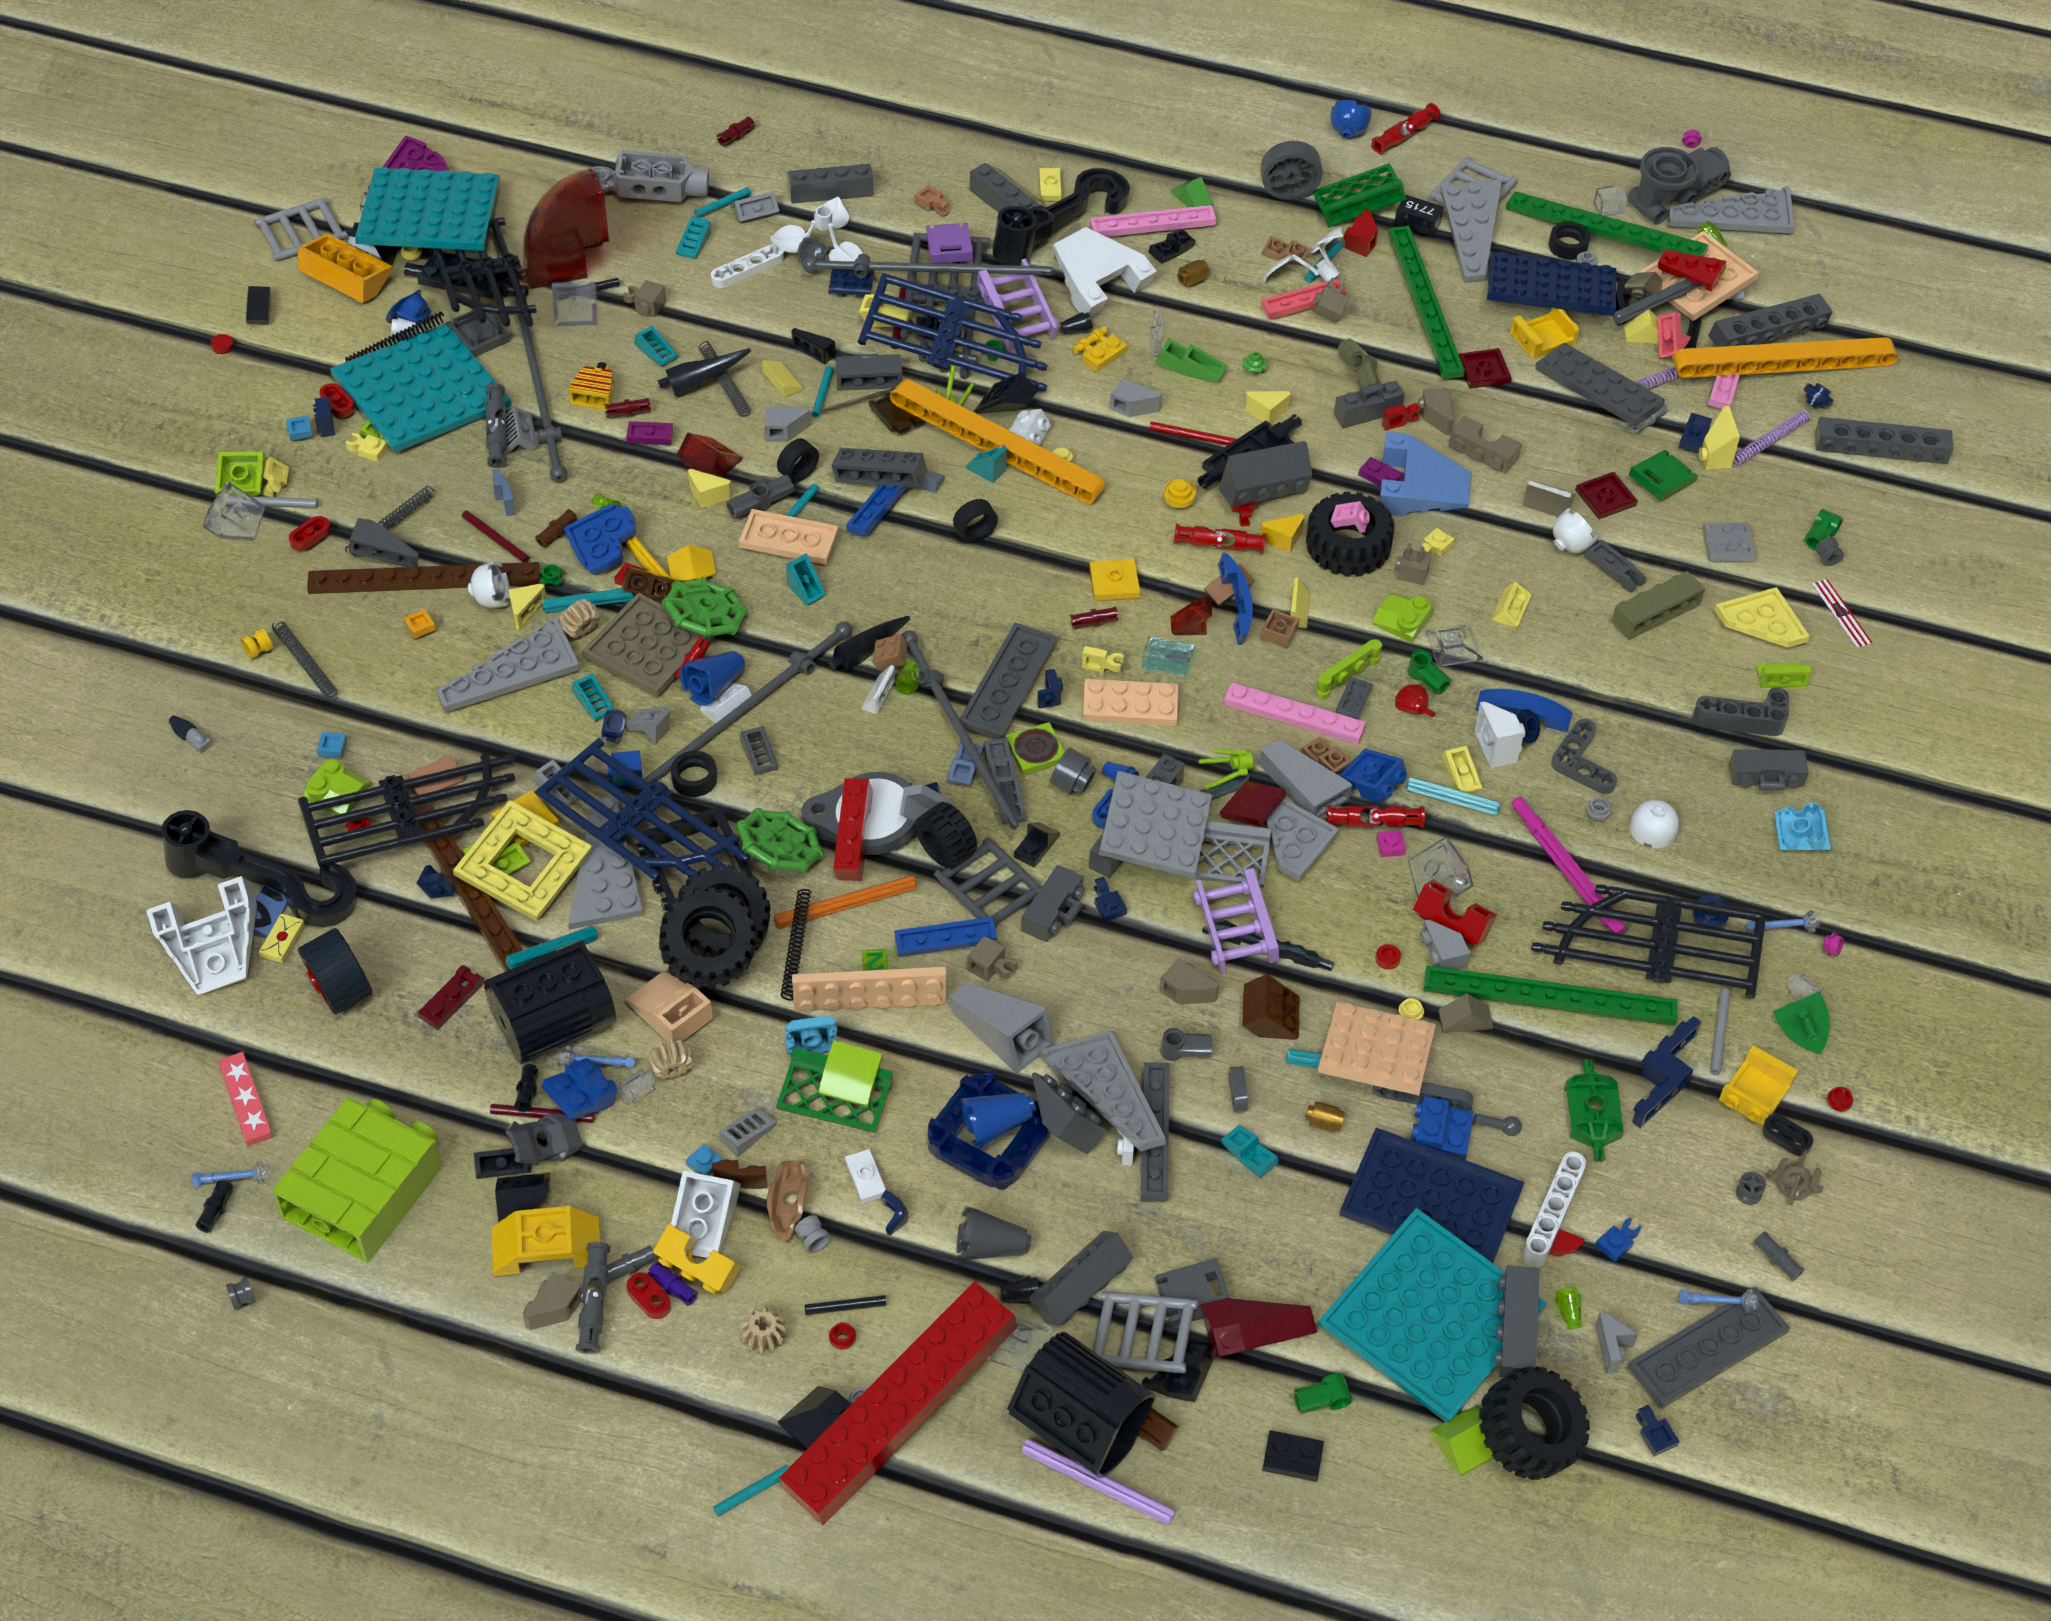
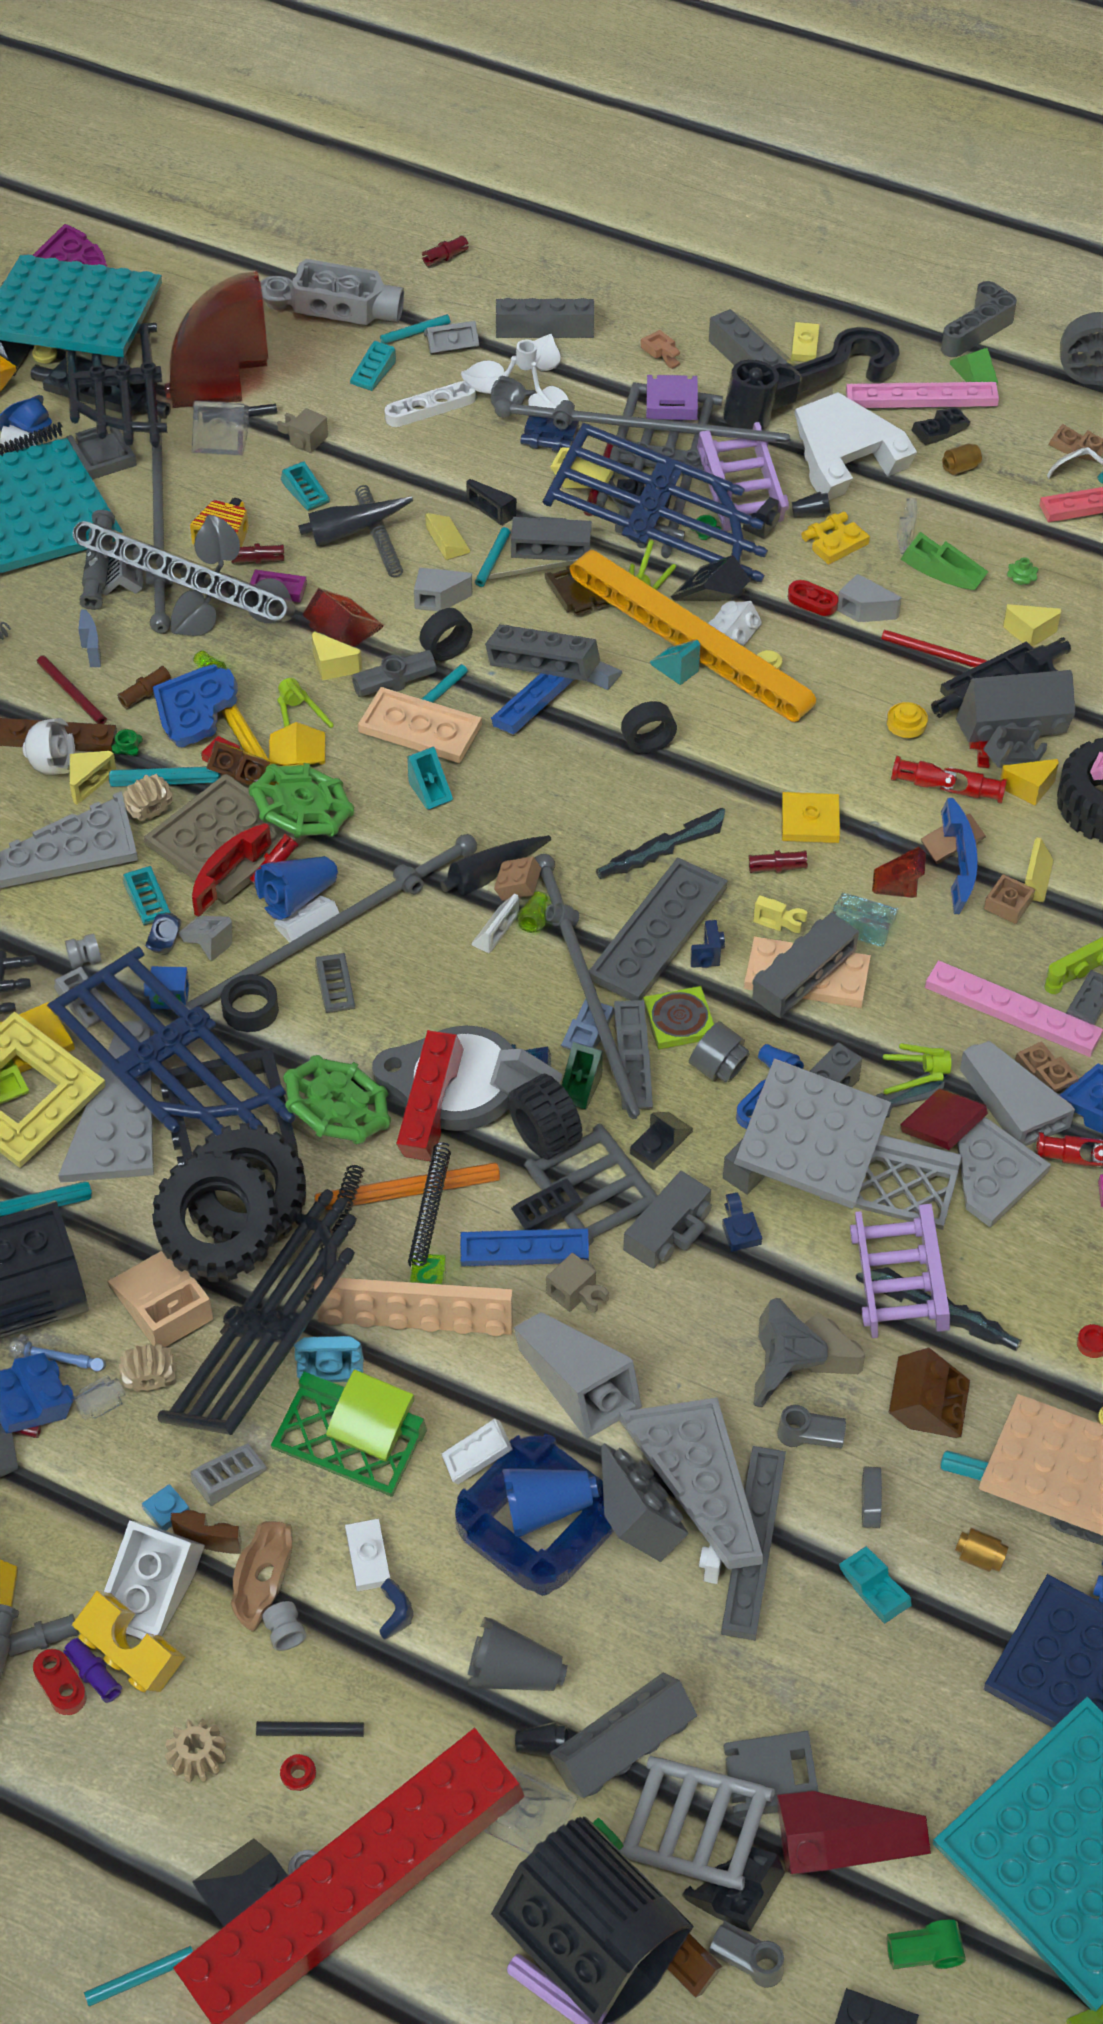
camera: 10 degrees right, 0 degrees up
none -> light grey wheel [65,933,101,969]
none -> beam [73,521,295,622]
none -> black piece [157,1189,357,1435]
none -> dark grey plant [171,515,291,636]
none -> red slope [192,823,272,917]
none -> lime plant [277,678,334,728]
none -> black piece [408,1142,451,1267]
none -> white plate [442,1419,512,1485]
none -> black slope [511,1178,584,1230]
none -> dark green slope [561,1041,603,1109]
none -> black sword [596,808,725,879]
none -> dark grey piece [709,1921,784,1988]
none -> black bracket [742,497,780,539]
none -> dark grey brick [752,912,859,1018]
none -> dark grey piece [754,1298,828,1407]
none -> red plate [787,580,838,616]
none -> dark grey beam [941,281,1017,357]
none -> dark grey hinge [983,726,1047,768]

